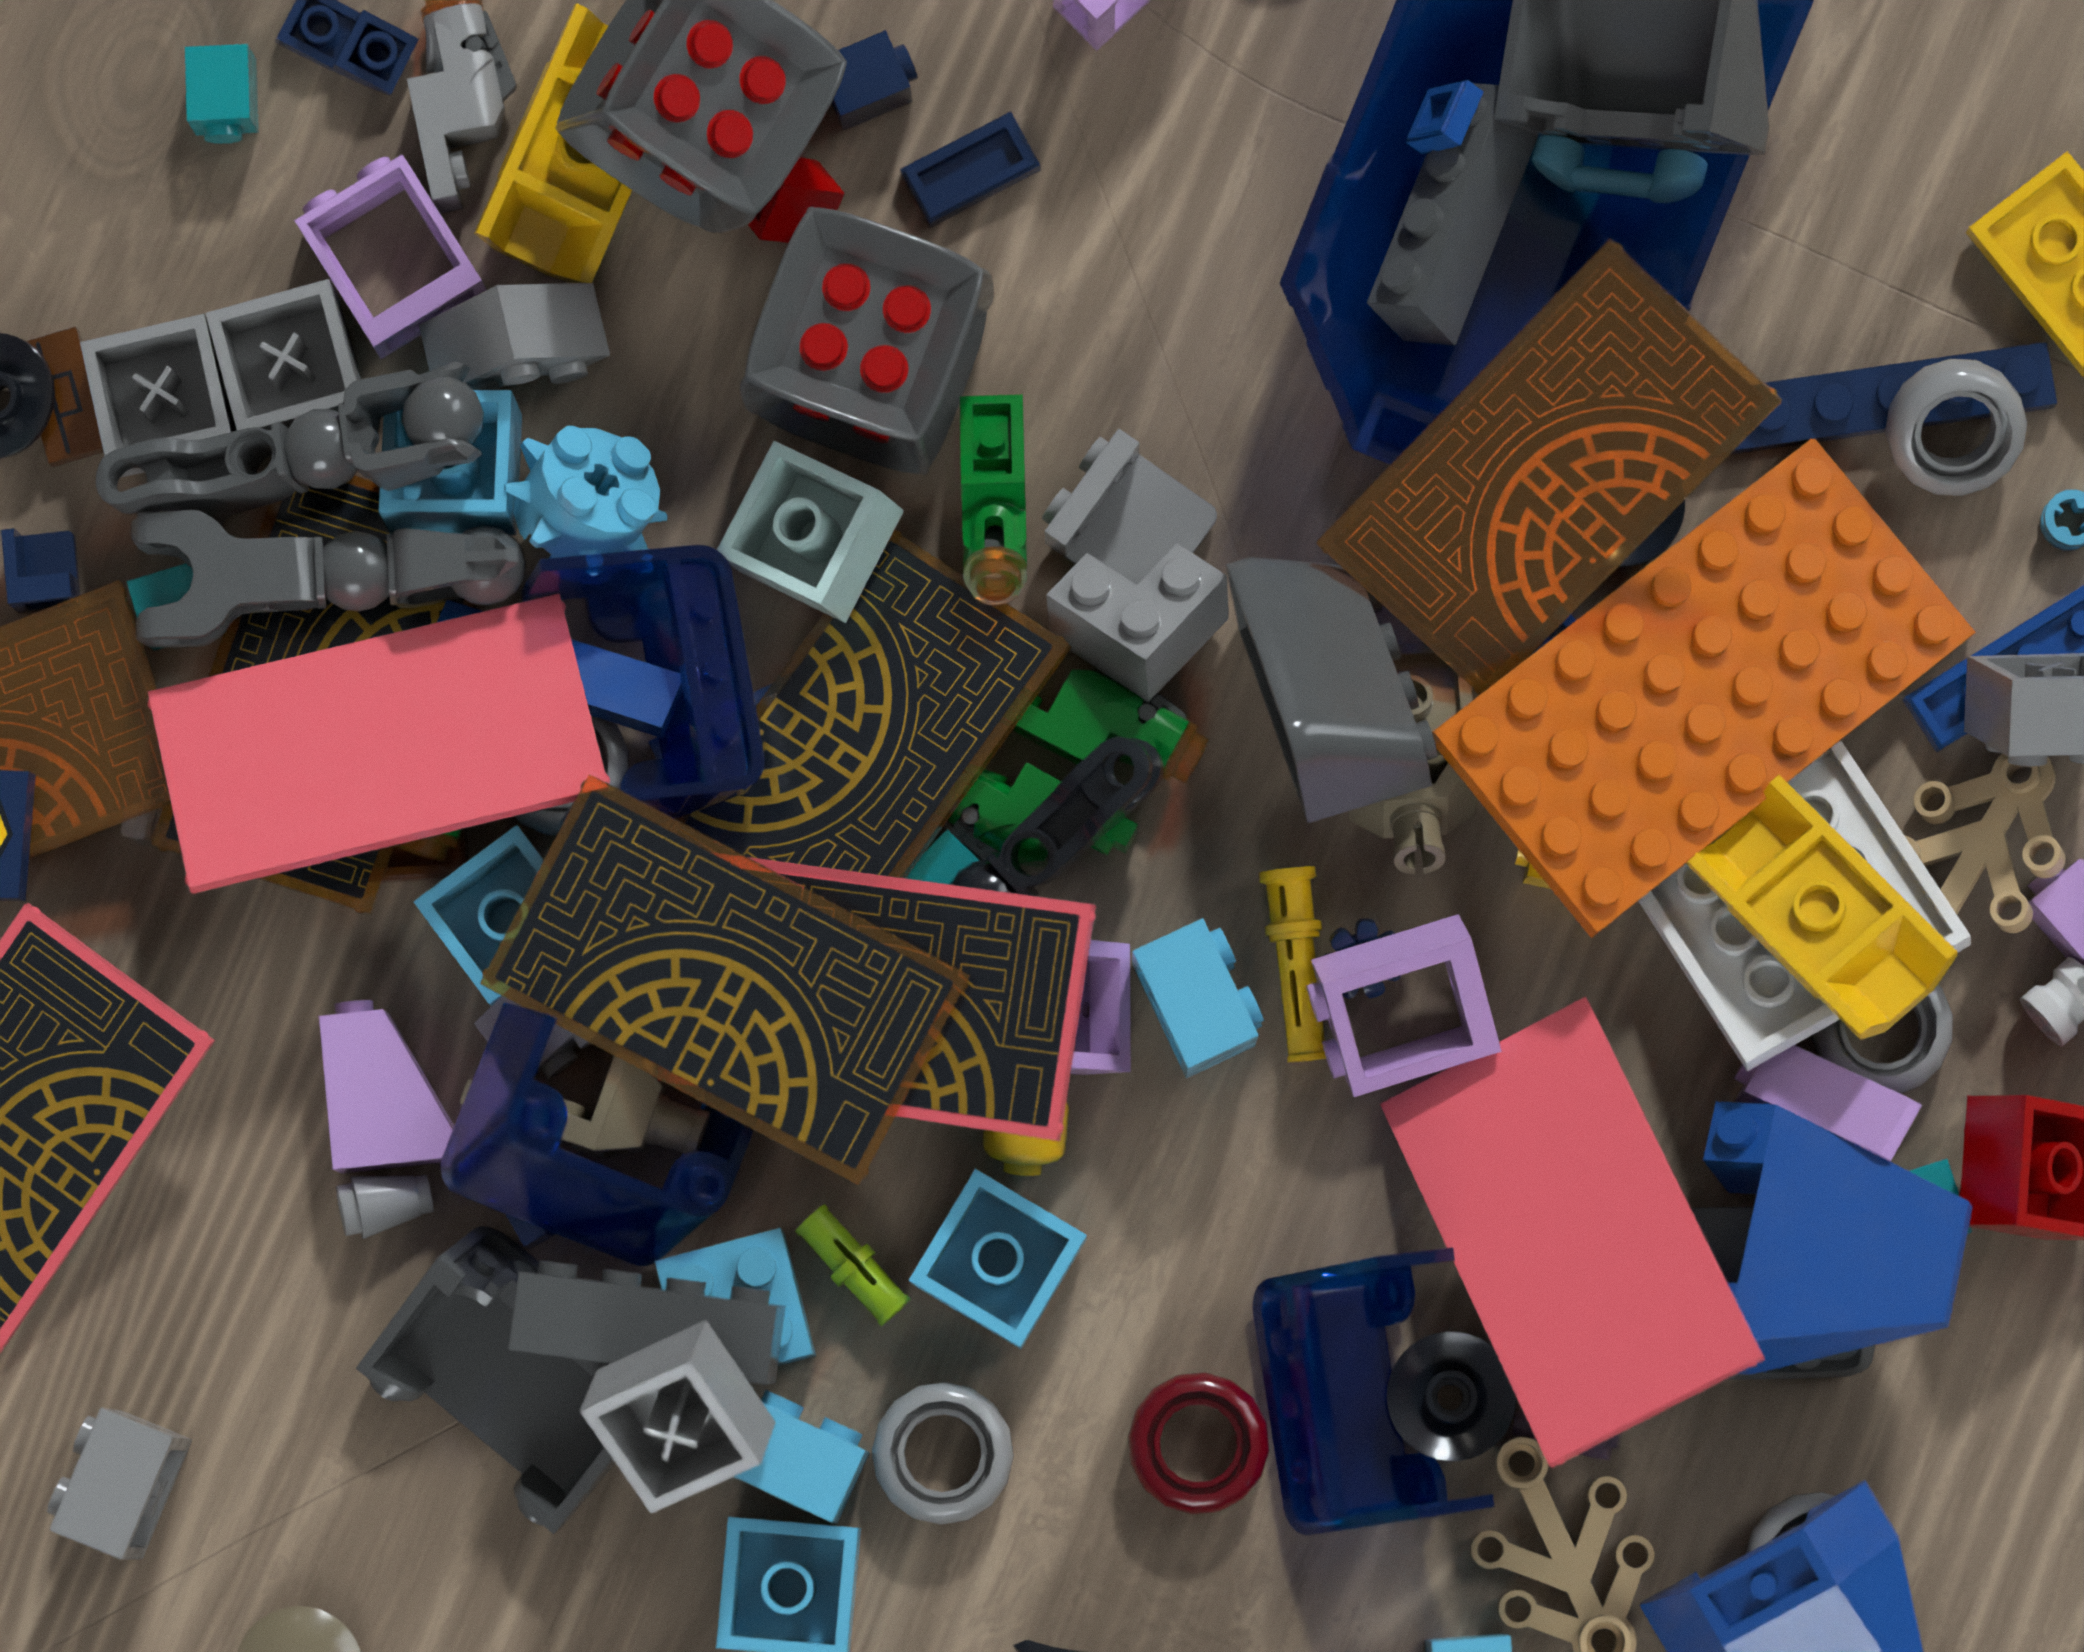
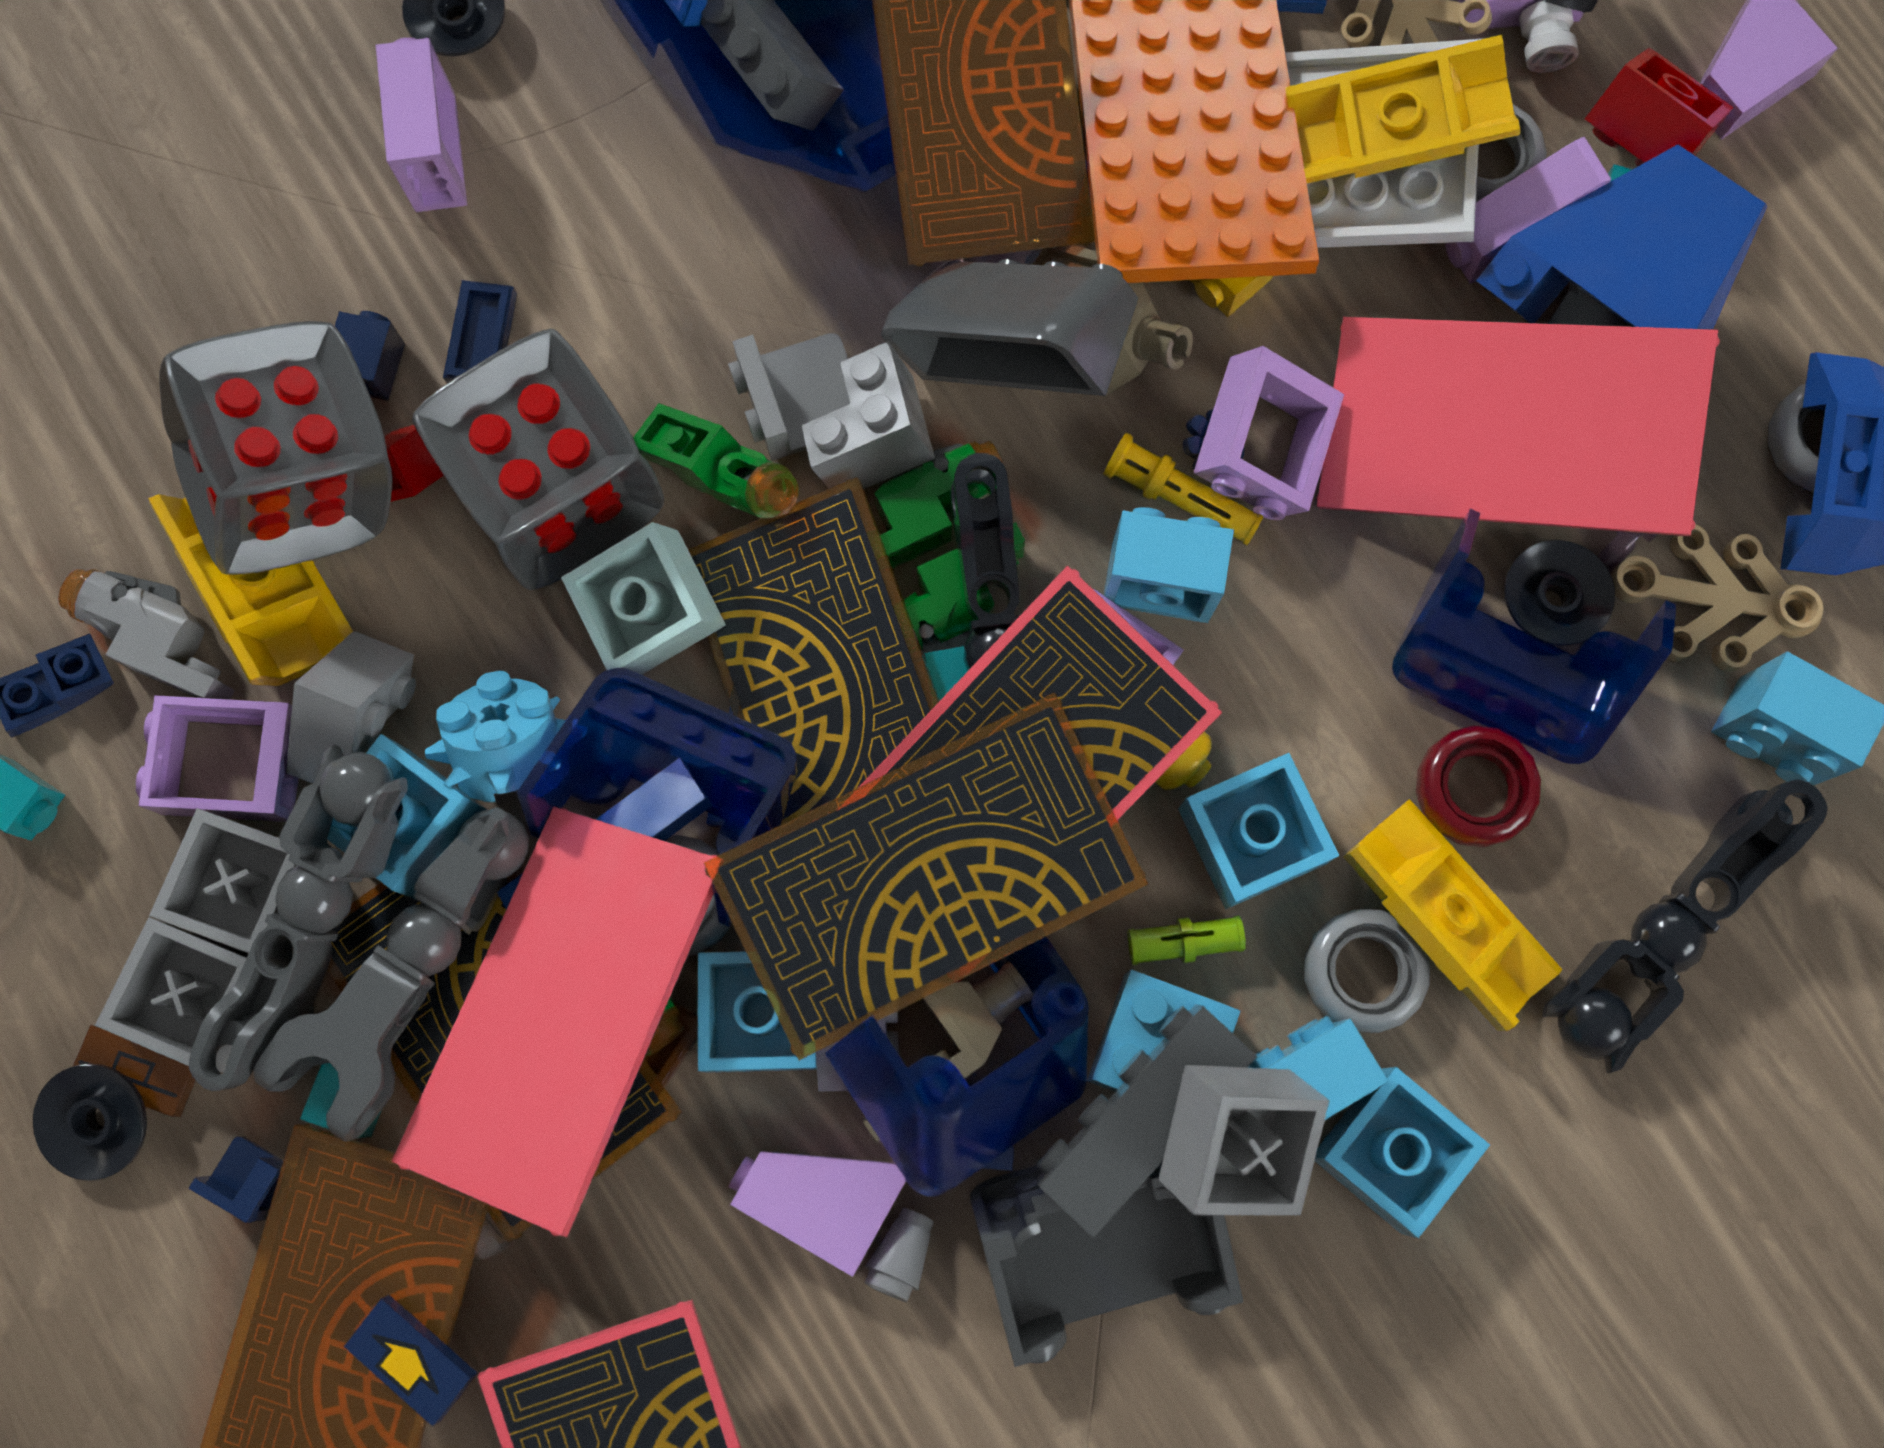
camera: 60 degrees left, 5 degrees down
none -> yellow piece [1343,799,1563,1032]

